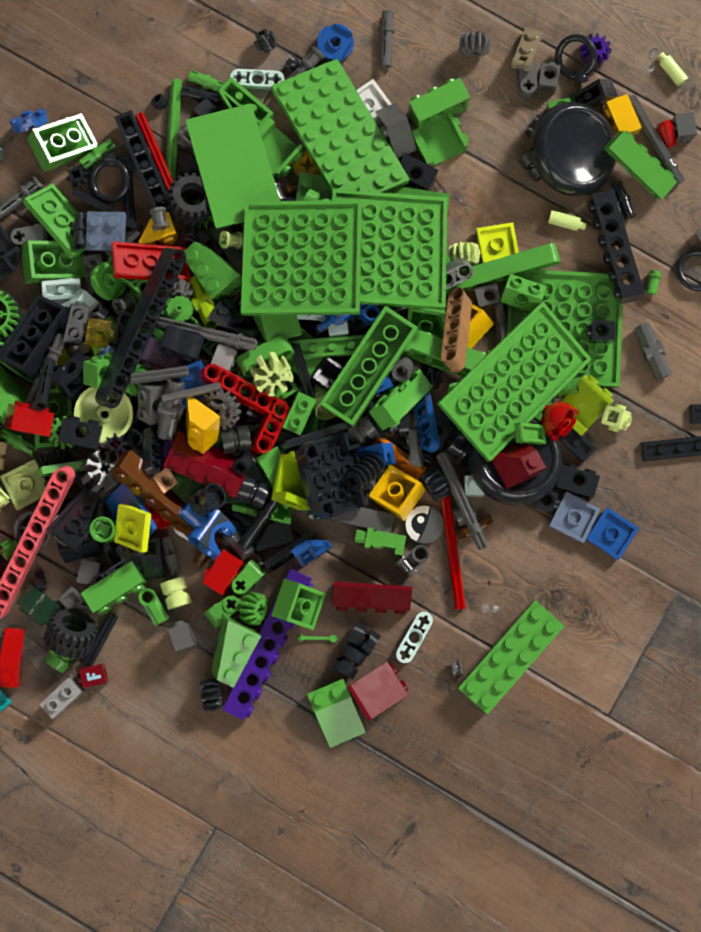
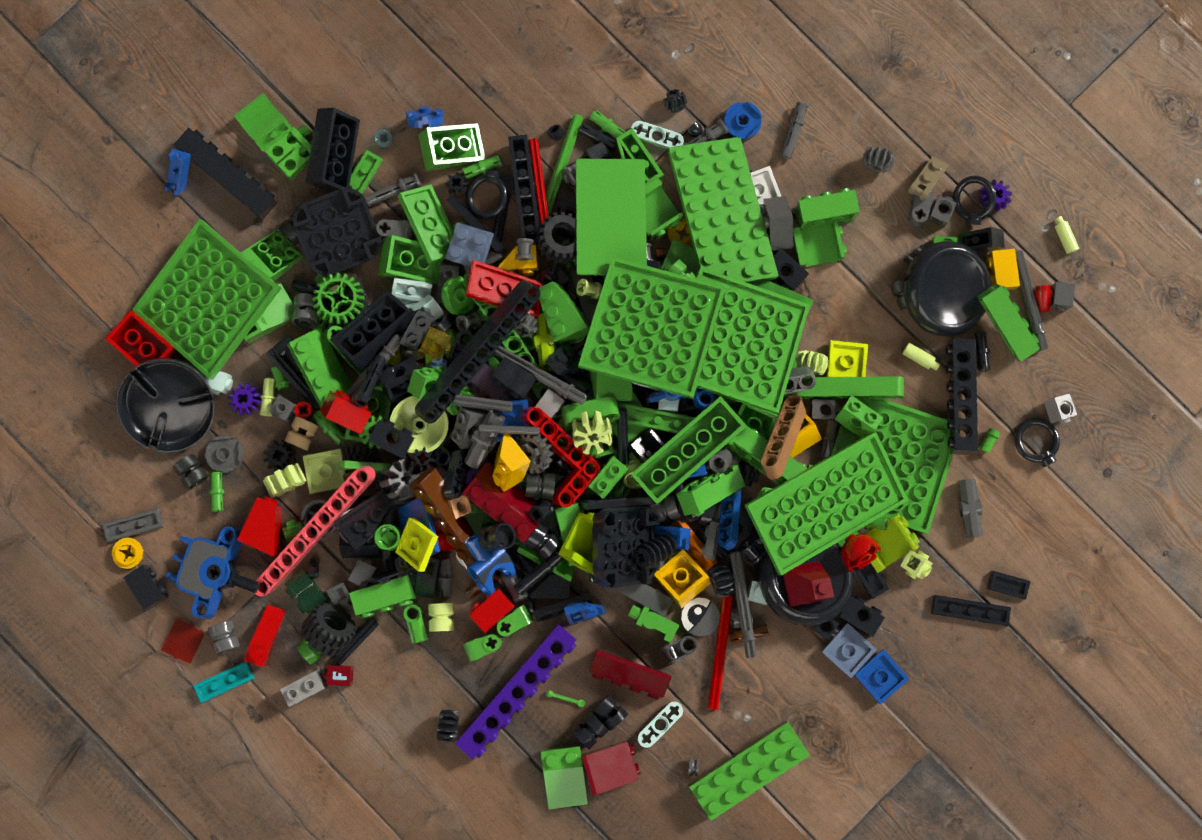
camera: 15 degrees right, 0 degrees up
black pin [72,212,87,250] -> none
bright green piece [166,296,194,322] -> none
dark grey brick [168,621,197,652] -> none
bright green wedge [211,614,261,688] -> none
bright green gear [238,592,269,626] -> none
bright green slope [271,579,326,630] -> none
bright green tile [514,422,546,445] -> none
black brick [586,320,615,344] -> none

